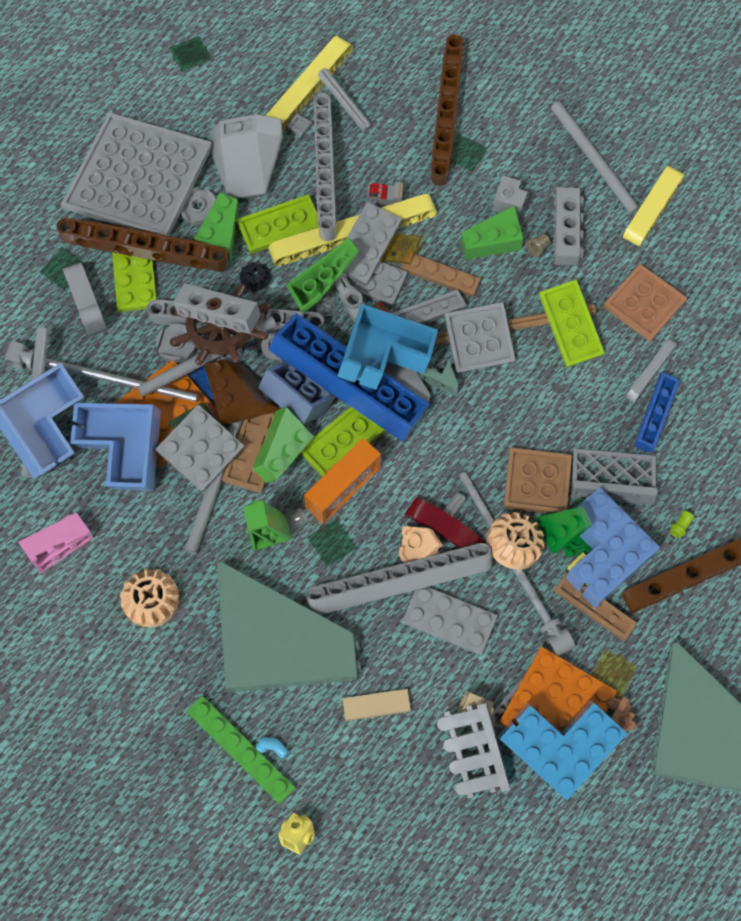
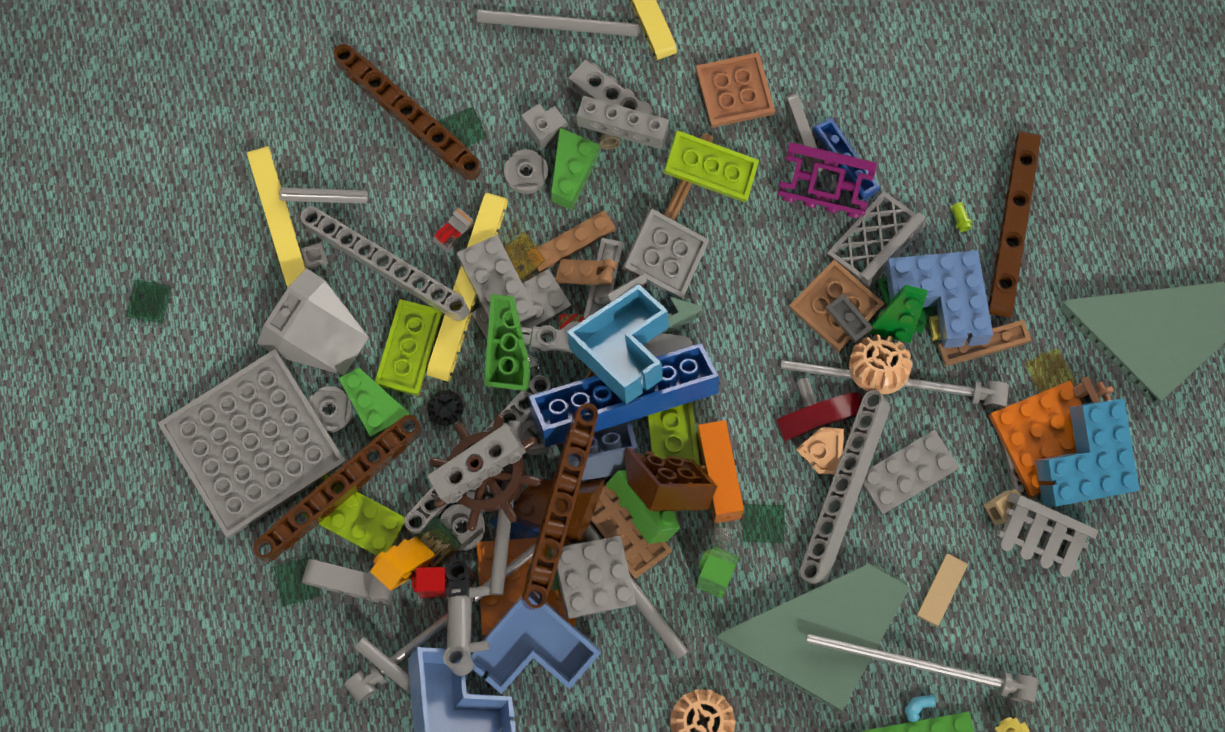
camera: 55 degrees left, 5 degrees up
none -> light orange brick [370,537,436,591]
none -> red brick [412,567,448,599]
none -> piece [417,517,462,567]
none -> light grey piece [443,559,491,676]
none -> light grey plate [504,149,548,194]
none -> reddish brown beam [522,403,598,610]
none -> medium nougat plate [555,259,617,285]
none -> light grey brick [577,96,669,149]
none -> light grey tile [599,274,647,305]
none -> reddish brown wedge [624,447,717,512]
none -> magenta fence [777,142,878,219]
none -> flat silver piece [805,634,1039,704]
none -> dark grey plate [825,294,873,344]

